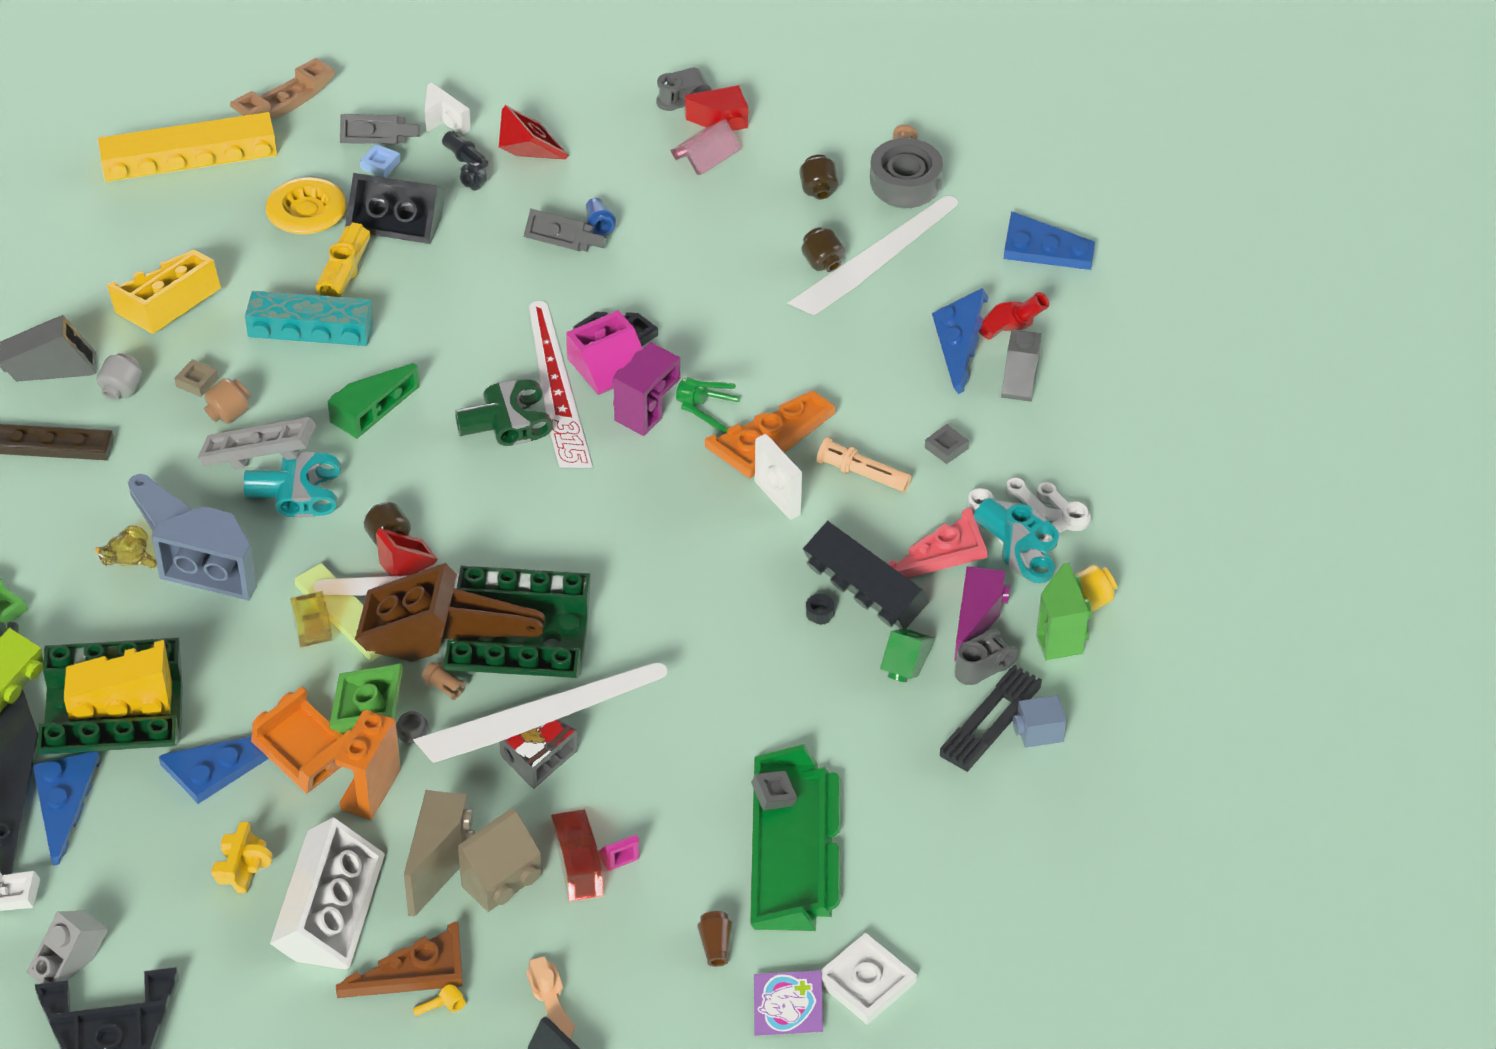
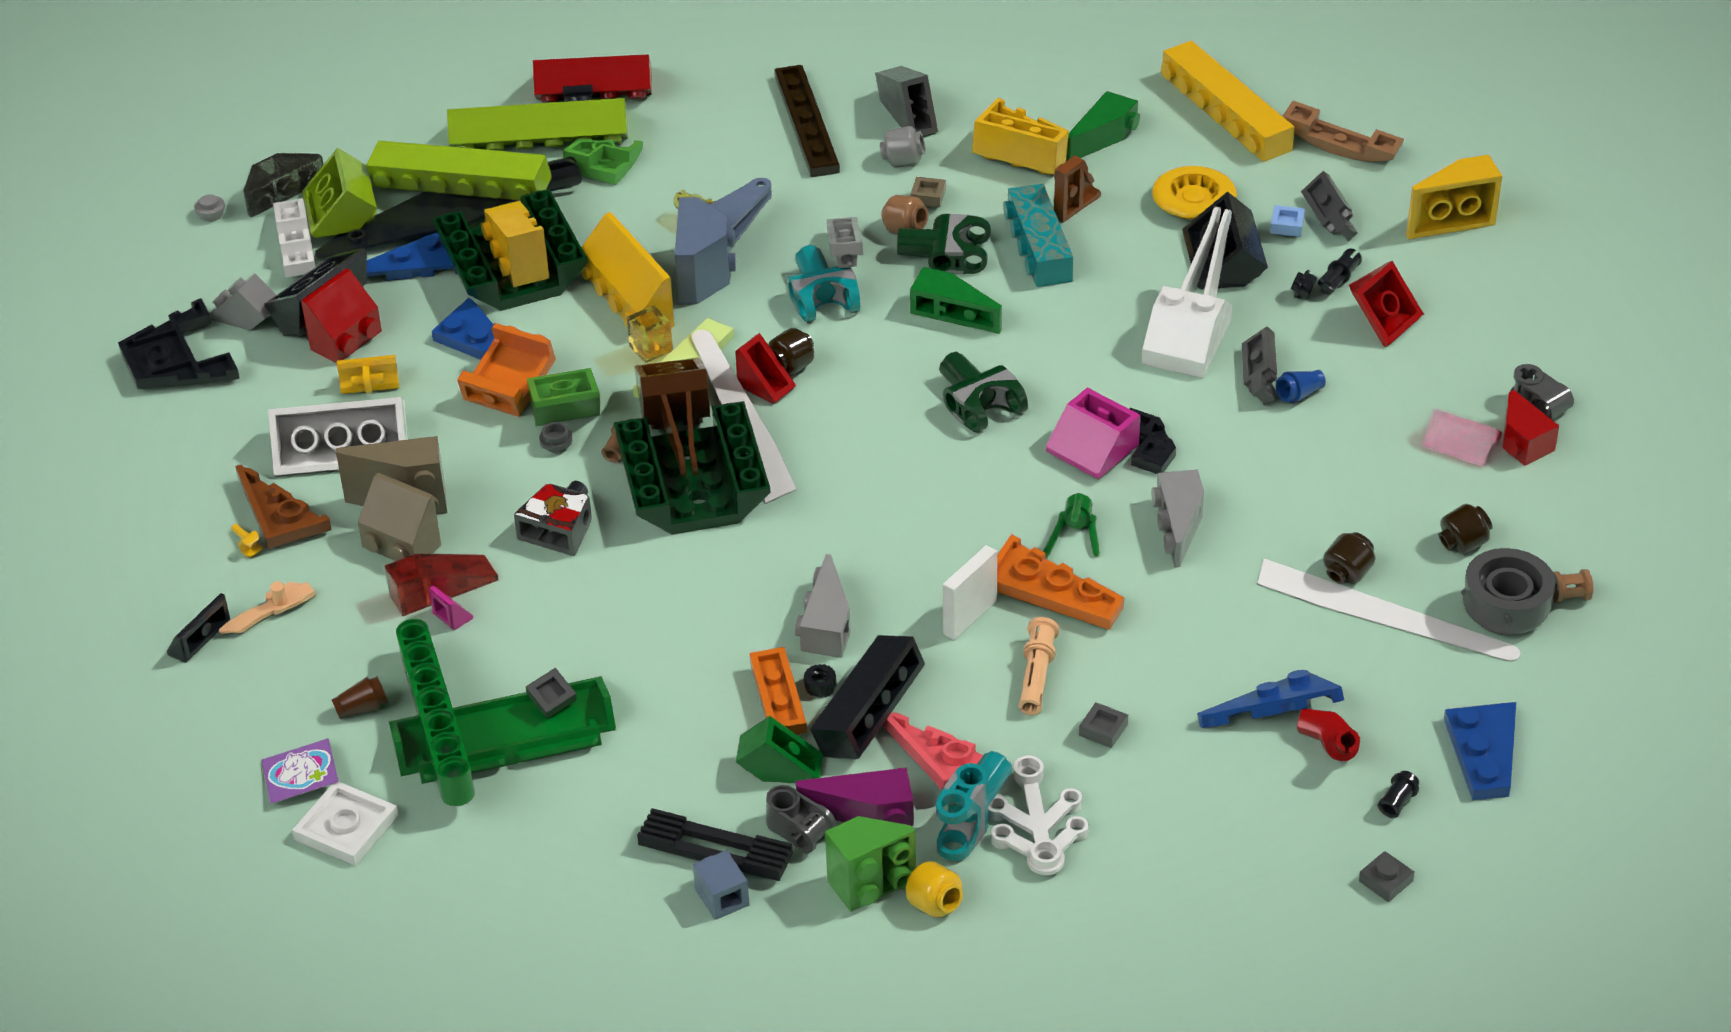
camera: 75 degrees right, 5 degrees down
yellow piece [316,223,370,297] -> none
orange panel [335,710,401,820] -> none
white sticker [413,663,668,763] -> none
white slope [425,82,471,136] -> none
sticker [529,301,593,468] -> none
magenta brick [612,342,680,436] -> none
slope [1001,329,1042,402] -> none
none -> black slope [264,248,367,337]
none -> red slope [301,268,382,364]
none -> green beam [396,619,475,806]
none -> yellow slope [580,212,675,340]
none -> orange plate [749,647,807,735]
none -> light grey slope [795,554,850,658]
none -> dark green connector [897,214,991,274]
none -> dark orange wing [1053,156,1101,223]
none -> green slope [1066,91,1140,161]
none -> white slope [1142,207,1232,378]
none -> light grey slope [1151,469,1204,568]
none -> dark grey plate [1359,851,1415,902]
none -> black pin [1377,770,1419,818]
none -> yellow slope [1406,154,1502,239]

